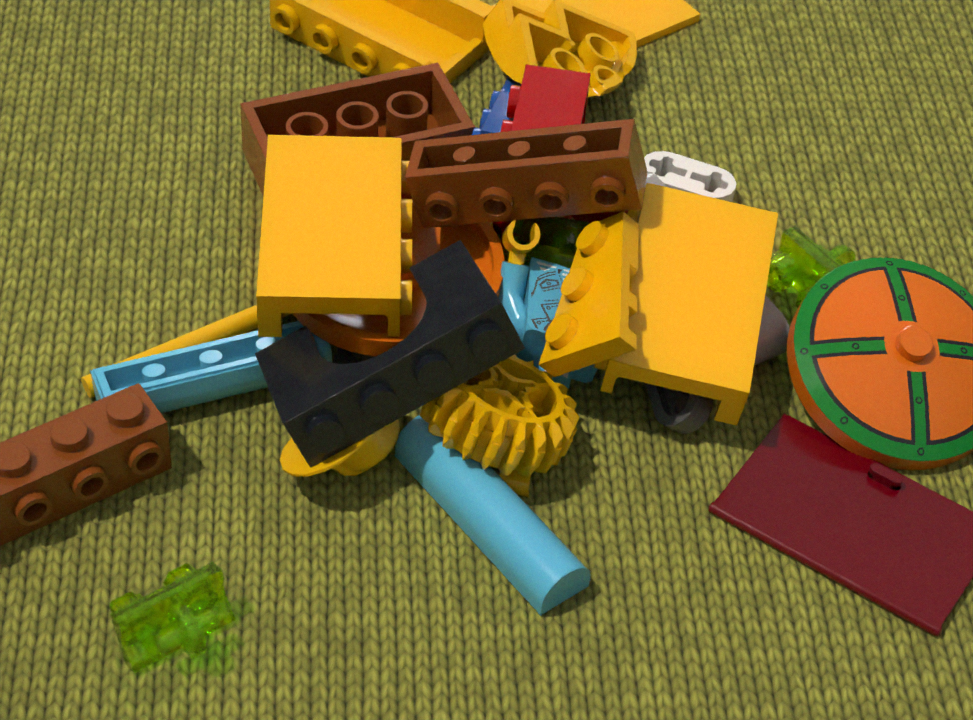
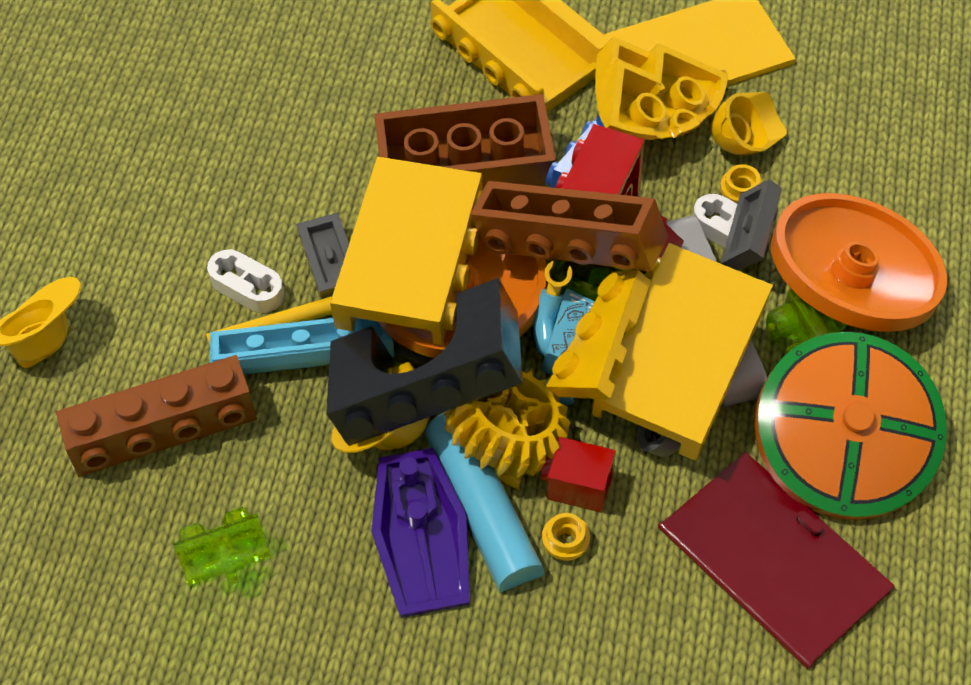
camera: 20 degrees right, 10 degrees up
none -> white beam [207,250,284,313]
none -> dark grey plate [296,212,349,299]
none -> dark purple piece [371,448,470,618]
none -> red brick [541,437,616,513]
none -> yellow plate [542,513,590,561]
none -> yellow cap [712,92,787,155]
none -> yellow plate [720,164,763,203]
none -> dark grey plate [721,179,782,271]
none -> orange dish [770,193,947,332]

